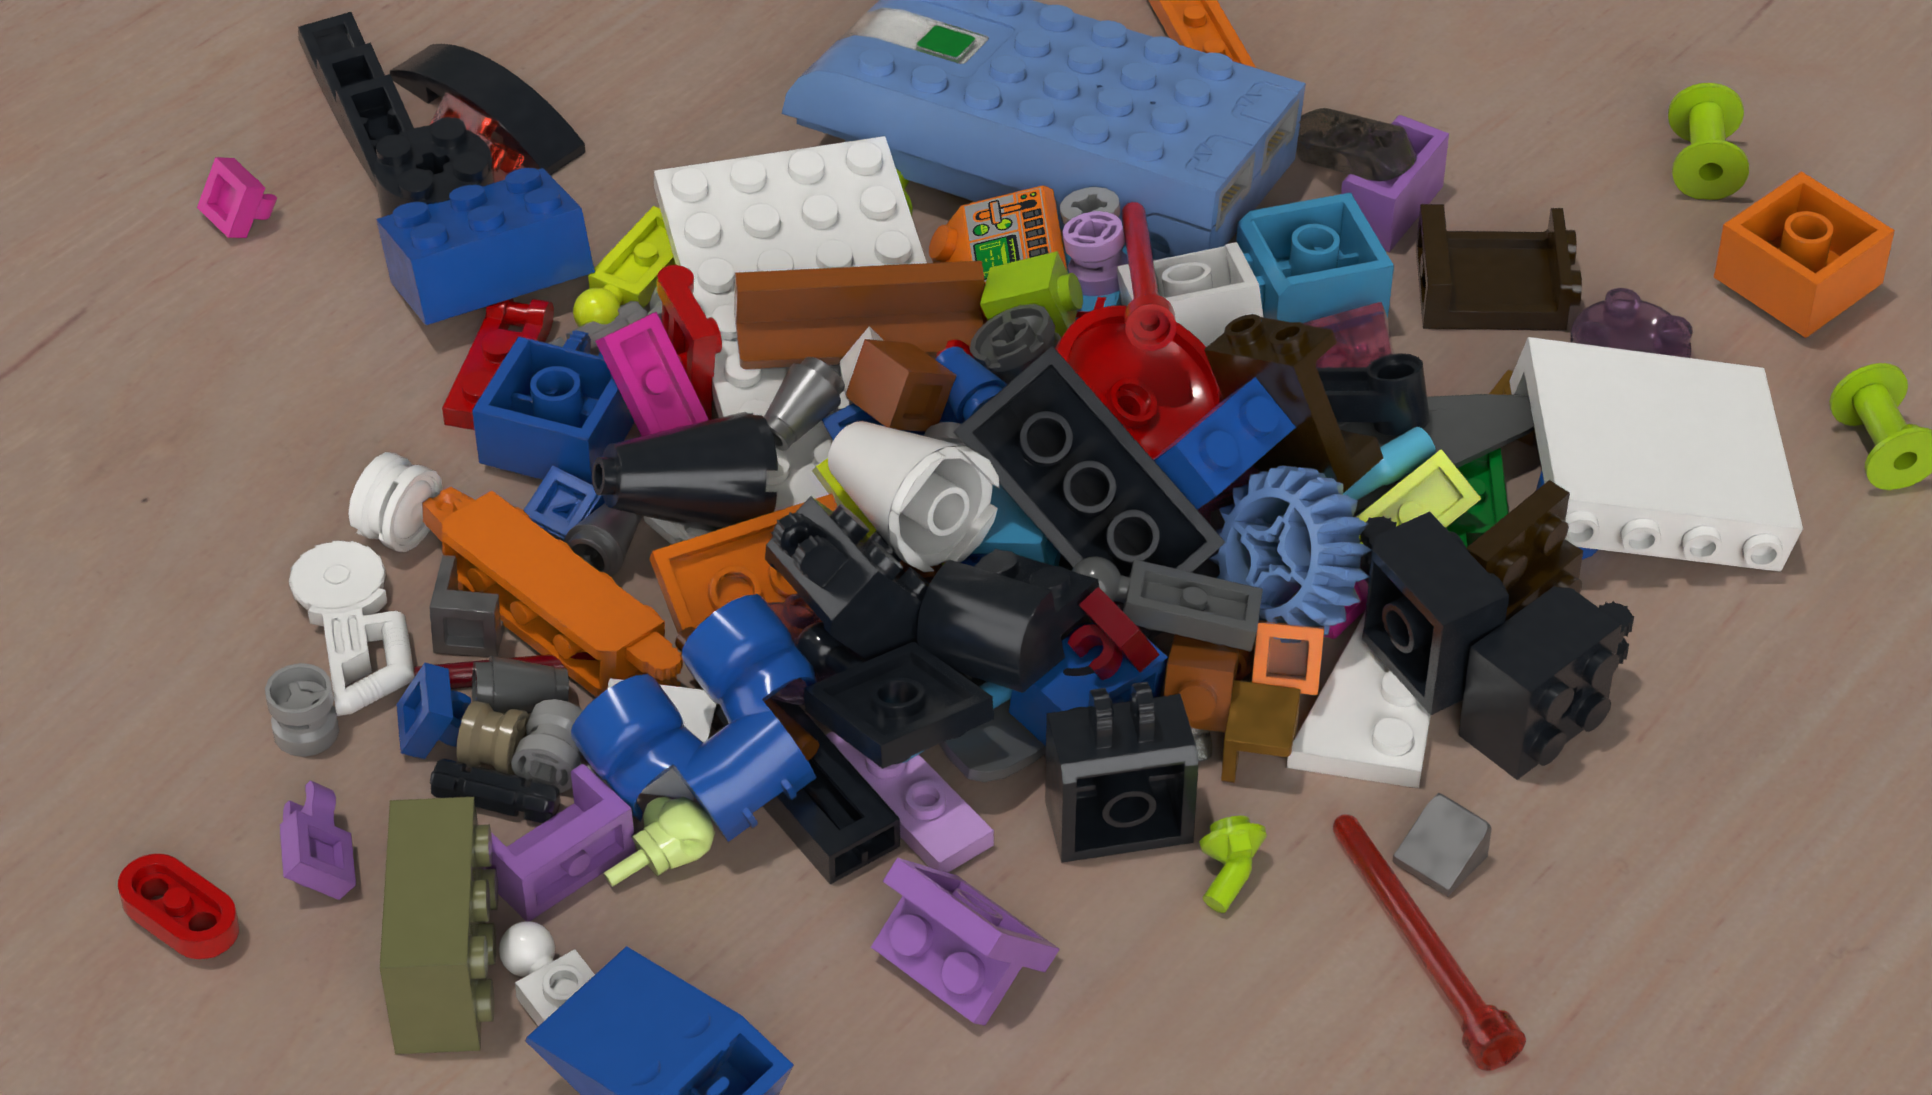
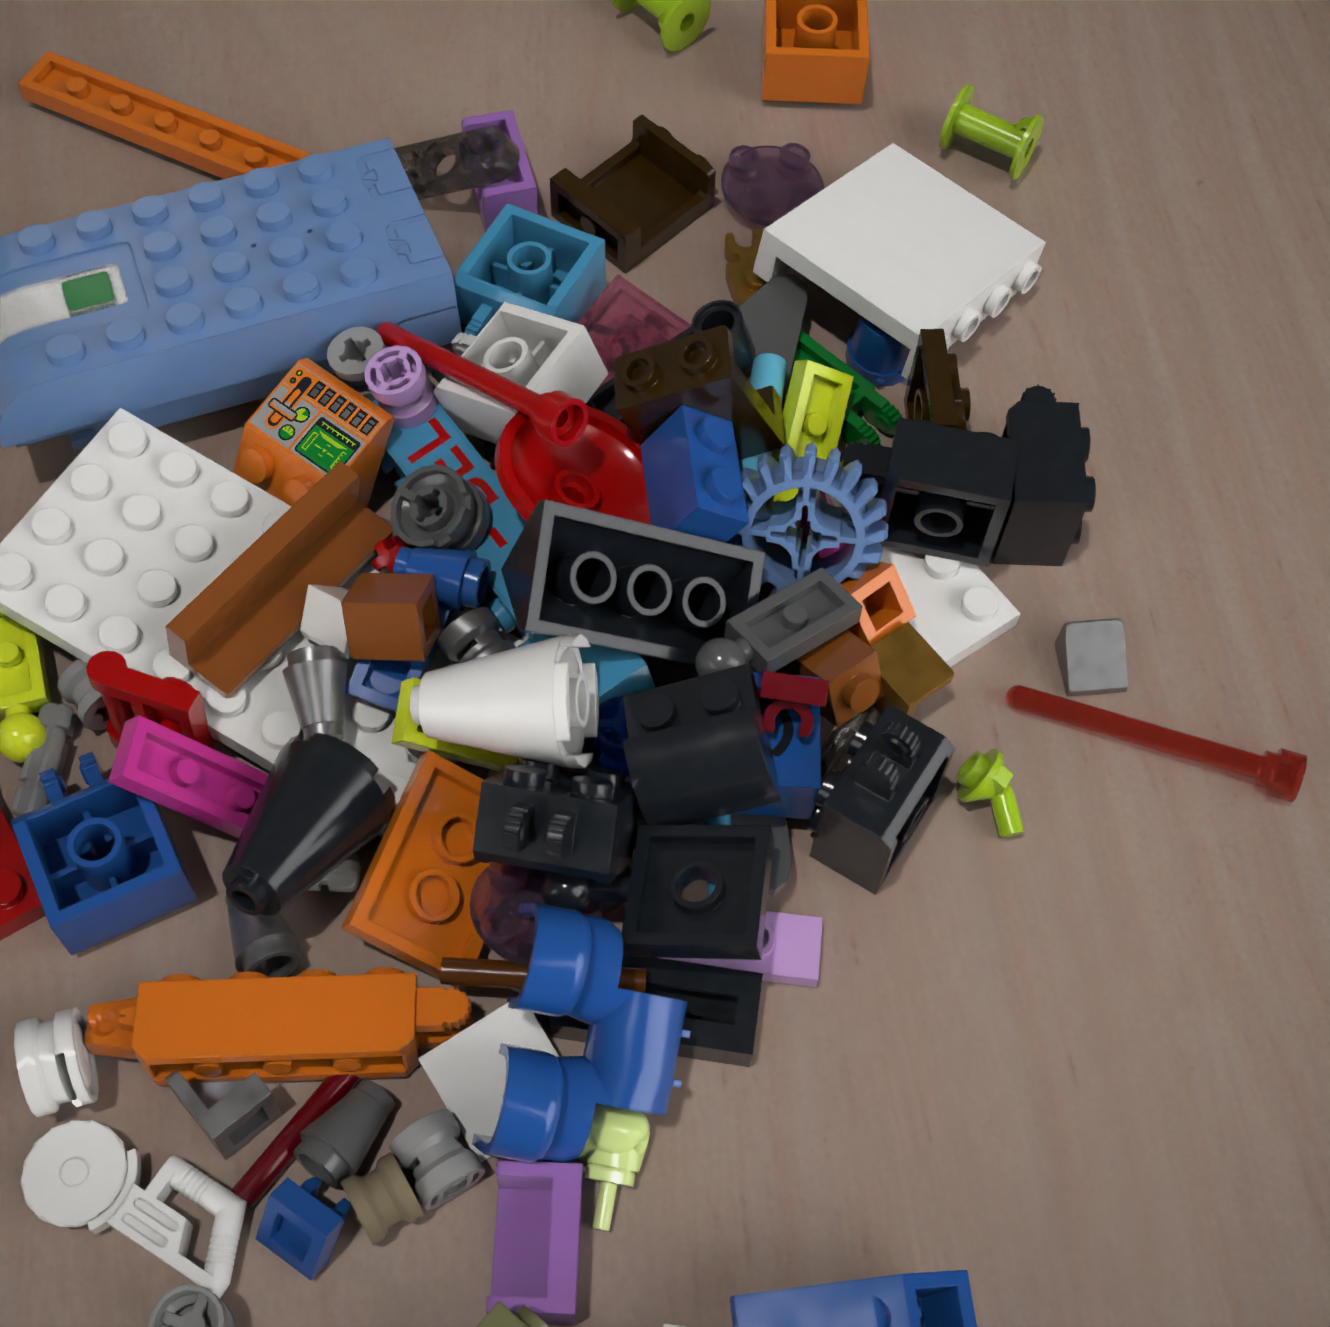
camera: 50 degrees left, 15 degrees up
black axle [429,758,561,823] -> none
blue tile [523,465,605,542] -> none
medium lavender bracket [871,858,1060,1026] -> none
lime brick [980,251,1083,337] -> none

